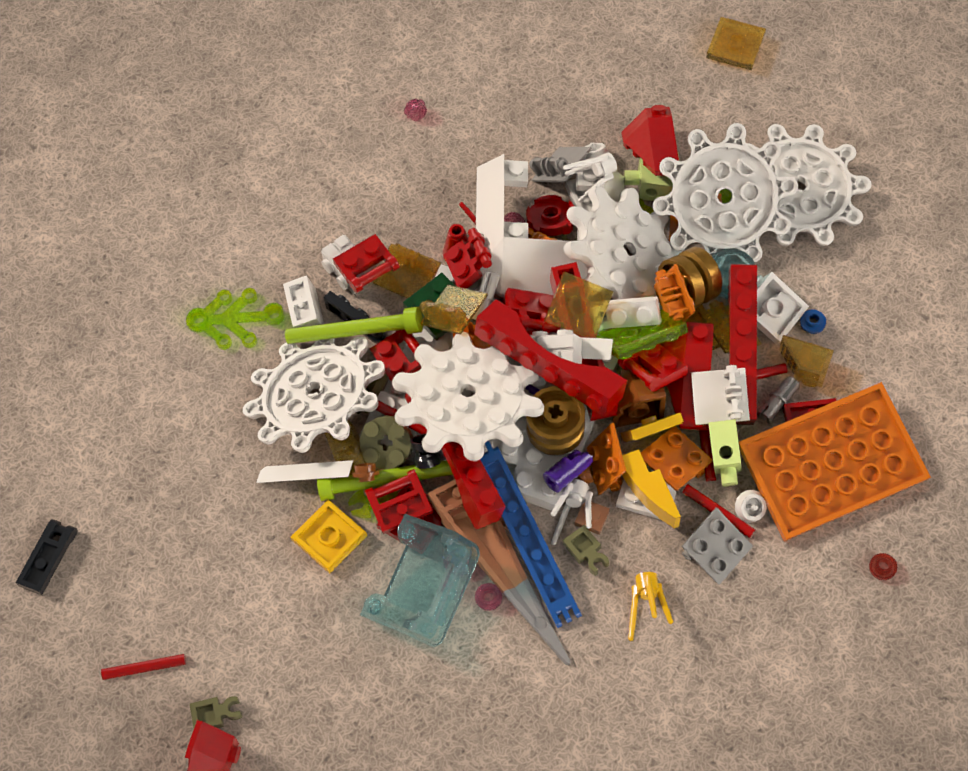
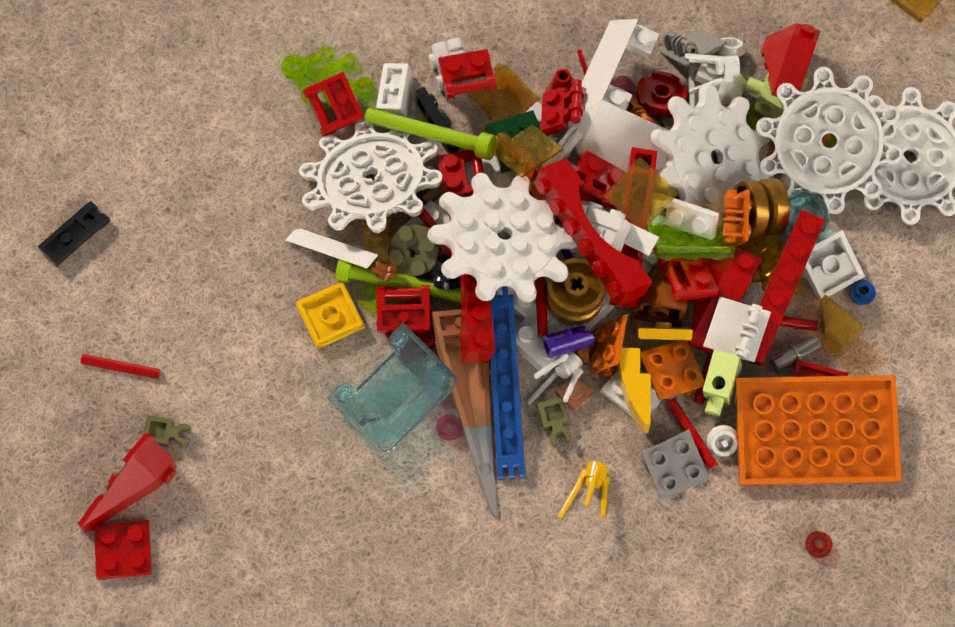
camera: 15 degrees right, 5 degrees up
none -> red plate [302,71,364,137]
none -> red bar [535,277,548,338]

